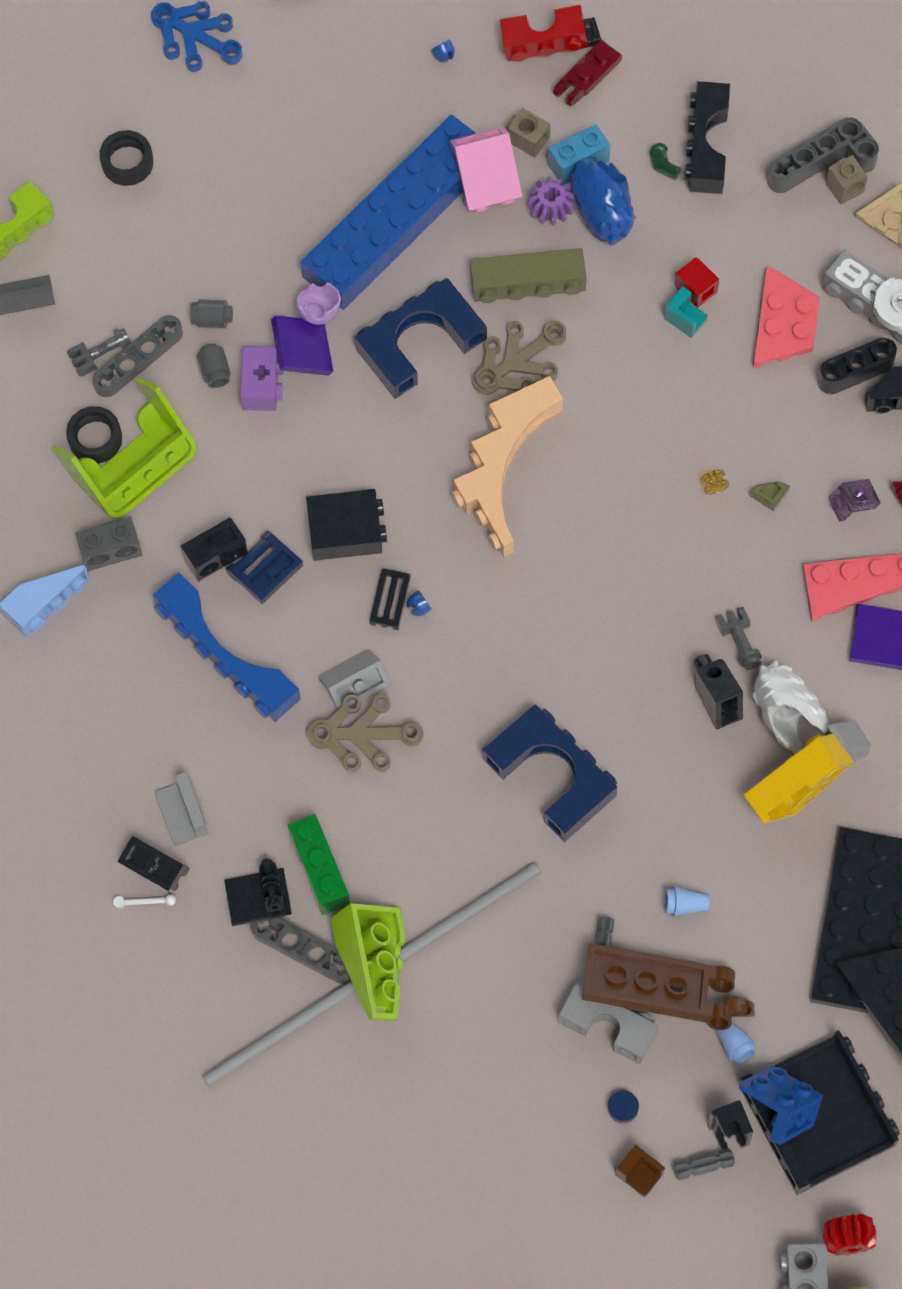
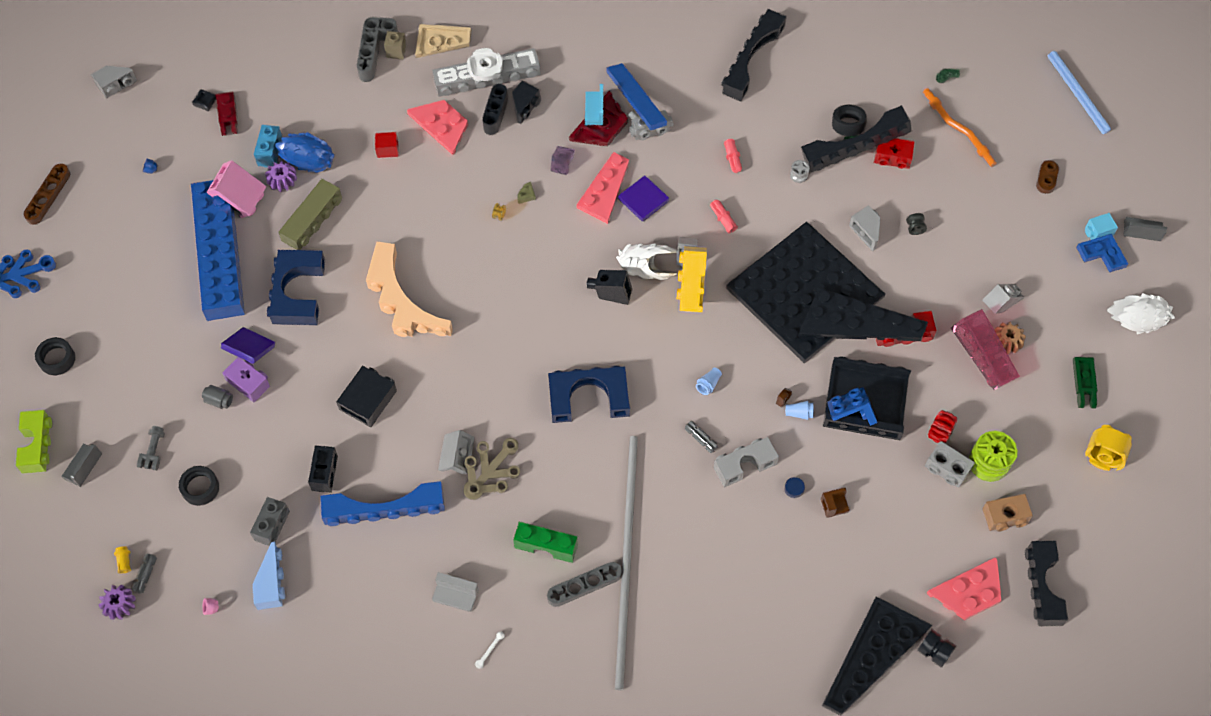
camera: 55 degrees left, 5 degrees down
lime windscreen [51,376,197,518] -> none
dark grey beam [93,315,183,397] -> none
black hinge [117,836,190,892] -> none
dark grey brick [190,299,233,328] -> none
black hinge [224,859,292,926] -> none
dark blue plate [225,530,304,604] -> none
lavender hair [296,283,341,325] -> none
lime wedge [330,903,405,1021] -> none
black tile [370,568,411,630] -> none
blue hinge [407,590,432,616] -> none
dark tan plant [473,321,566,395] -> none
red arch [500,5,588,61] -> none
dark tan brick [506,108,551,158] -> none
reddish brown hinge [582,943,736,1030] -> none
clear green arm [649,143,682,180] -> none
teal panel [664,287,707,338] -> none
dark grey axle [673,1149,735,1180] -> none
black arch [685,81,730,194] -> none
black hinge [707,1100,754,1150] -> none
dark grey hinge [715,607,762,670] -> none

